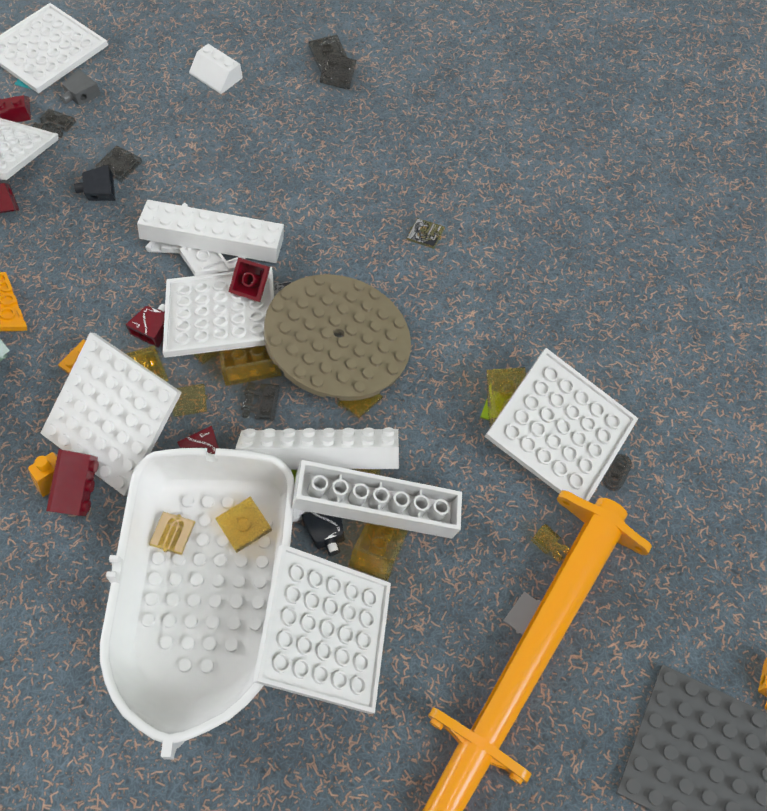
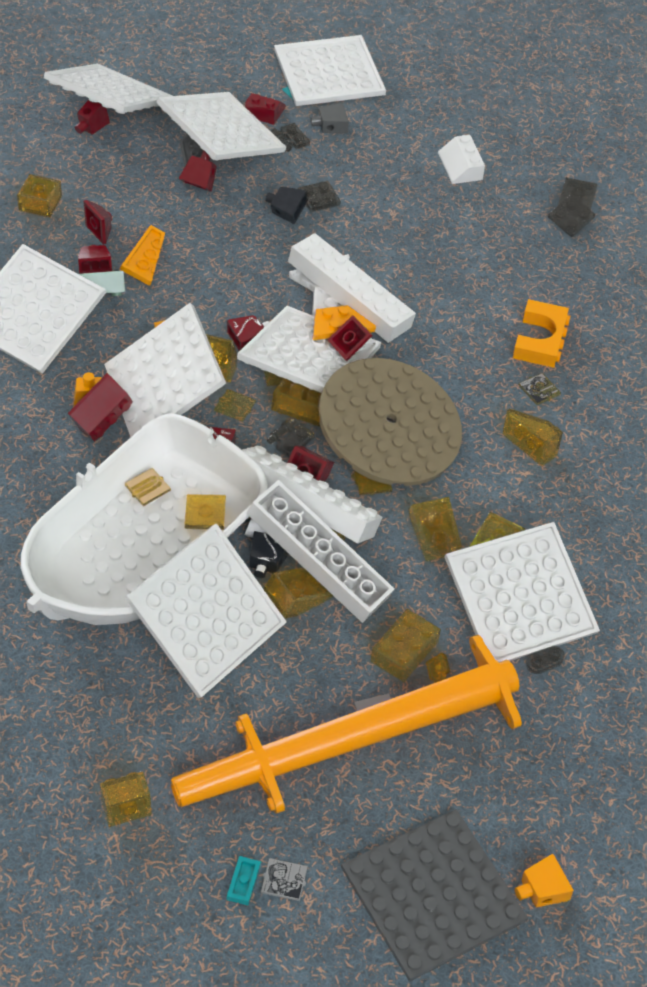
camera: 30 degrees right, 10 degrees down
none -> dark red slope [287,446,335,482]
none -> light orange wing [312,305,376,340]
none -> clear yellow brick [370,609,441,683]
none -> clear yellow slope [408,497,463,561]
none -> clear yellow slope [502,408,563,467]
none -> light orange arch [513,299,571,368]

